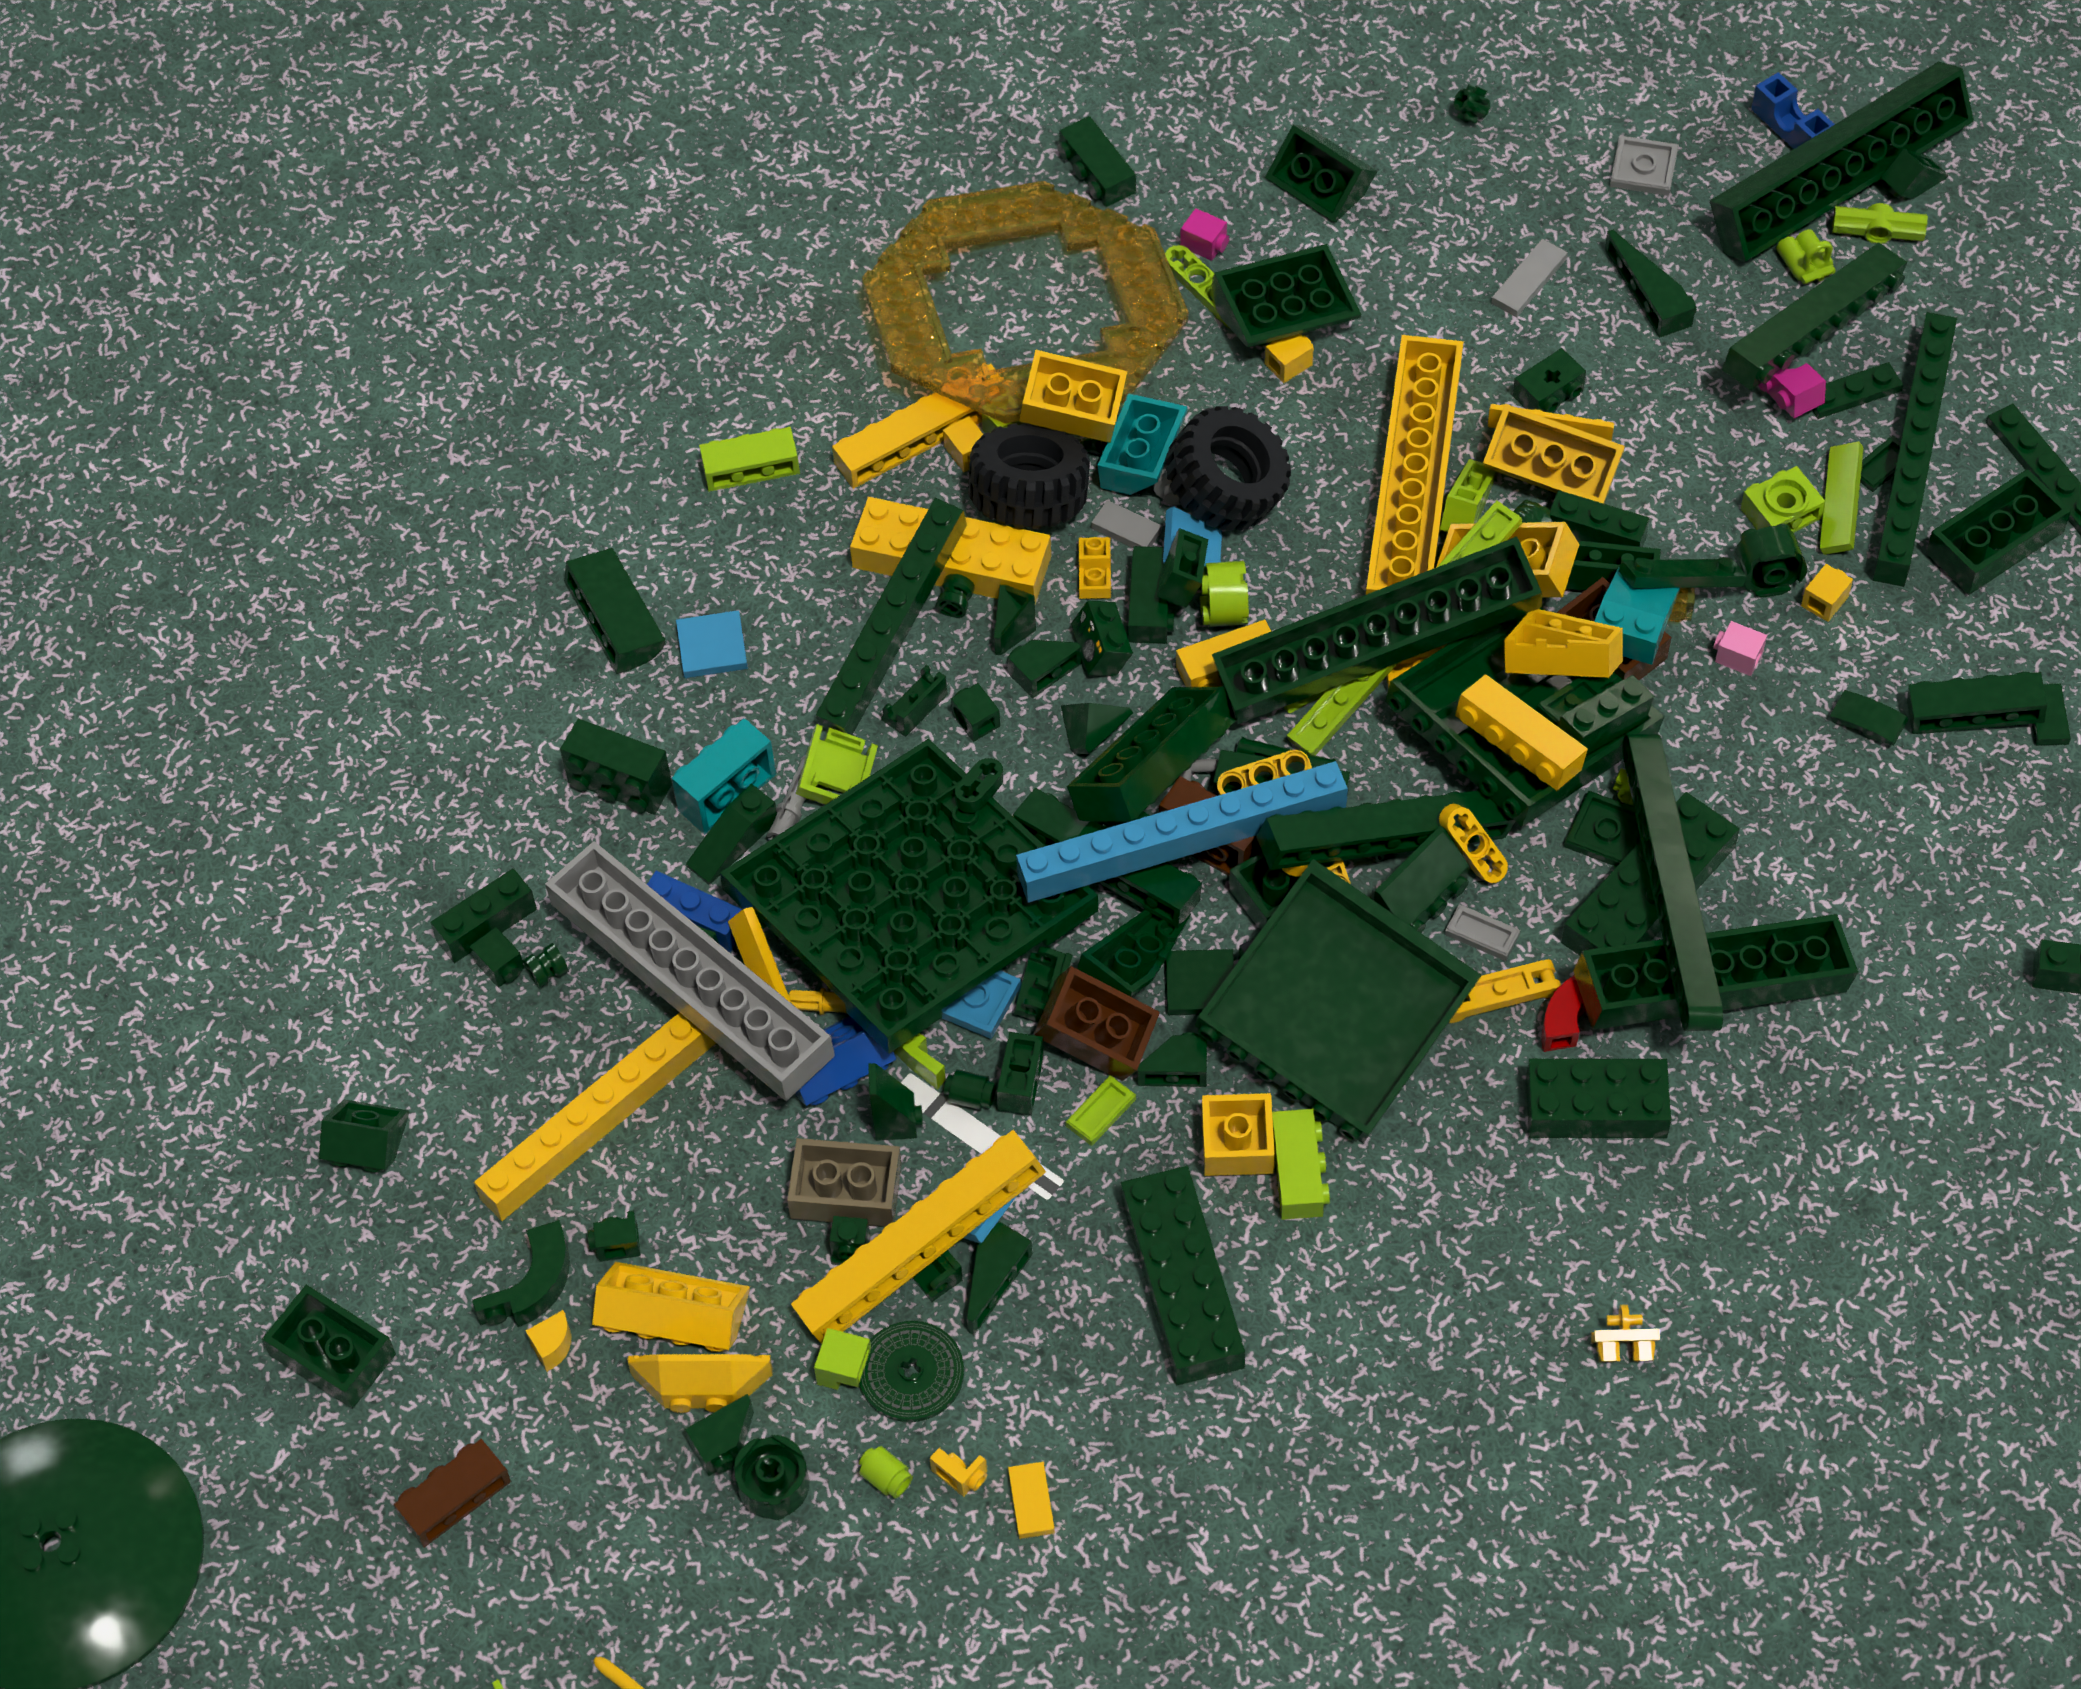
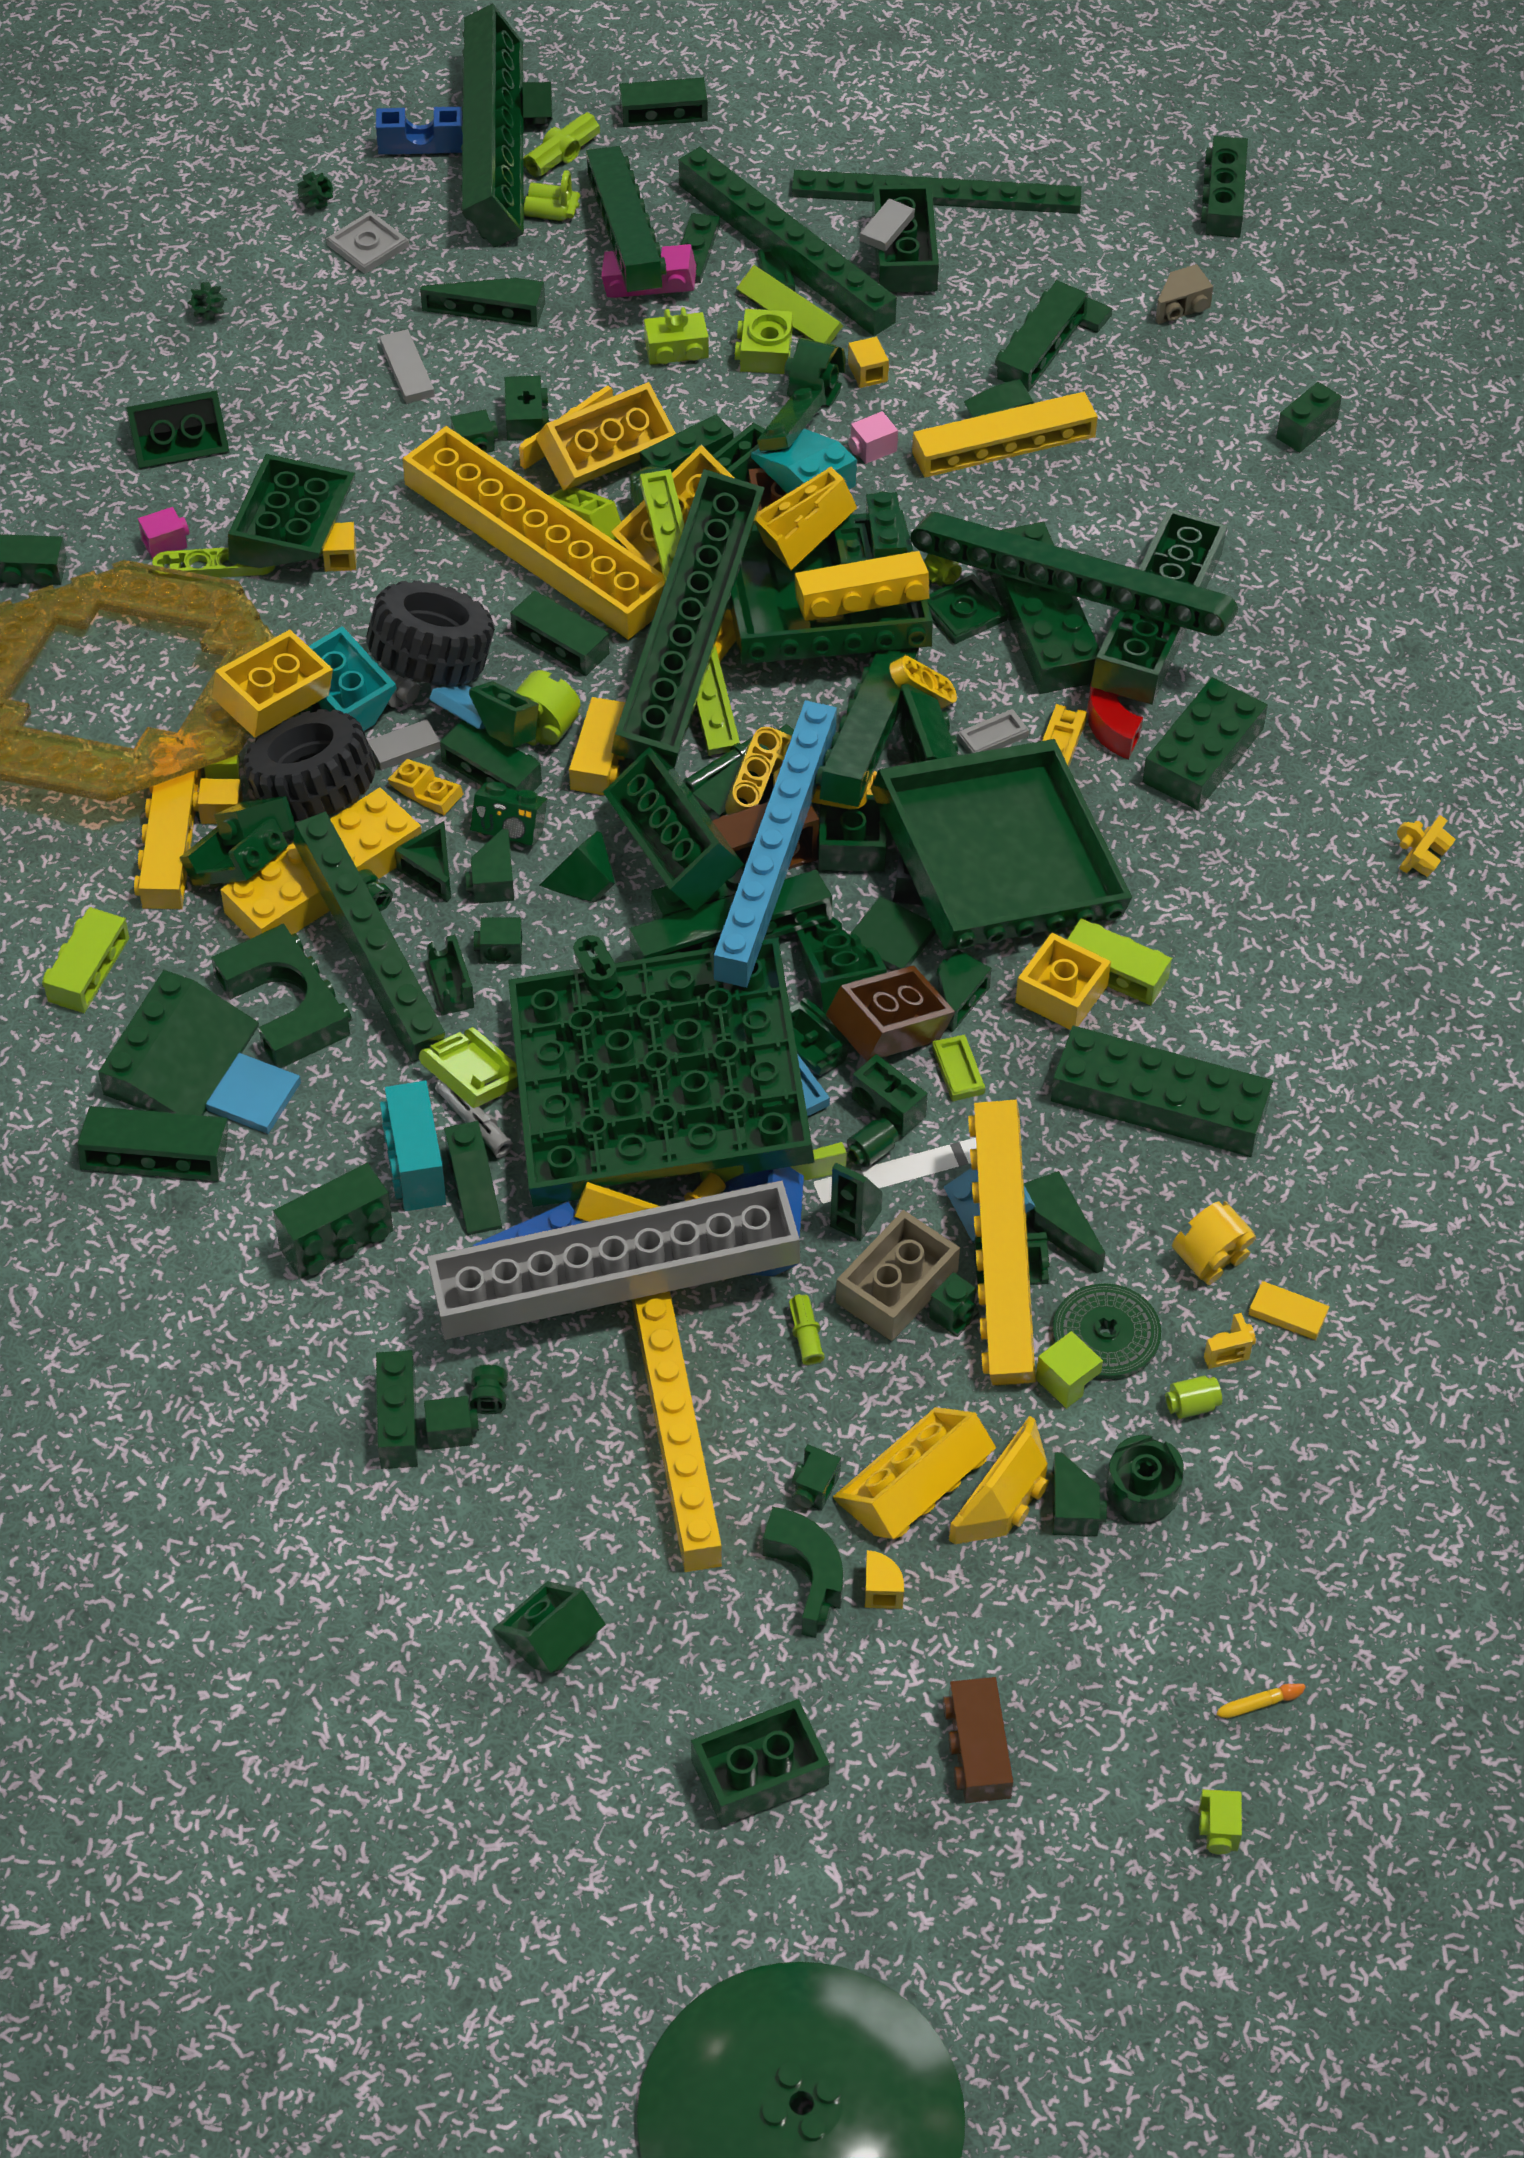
camera: 60 degrees left, 5 degrees down
none -> dark green slope [98,970,259,1116]
none -> dark green panel [179,818,288,886]
none -> dark green arch [211,923,352,1068]
none -> dark green slope [214,796,295,846]
none -> dark green gear [297,171,333,209]
none -> dark green brick [450,409,499,453]
none -> dark green brick [510,590,610,676]
none -> dark green brick [619,77,708,127]
none -> lime brick [644,307,709,365]
none -> lime axle [789,1294,825,1365]
none -> light grey tile [860,199,915,251]
none -> yellow brick [912,391,1098,478]
none -> yellow brick [1172,1201,1256,1285]

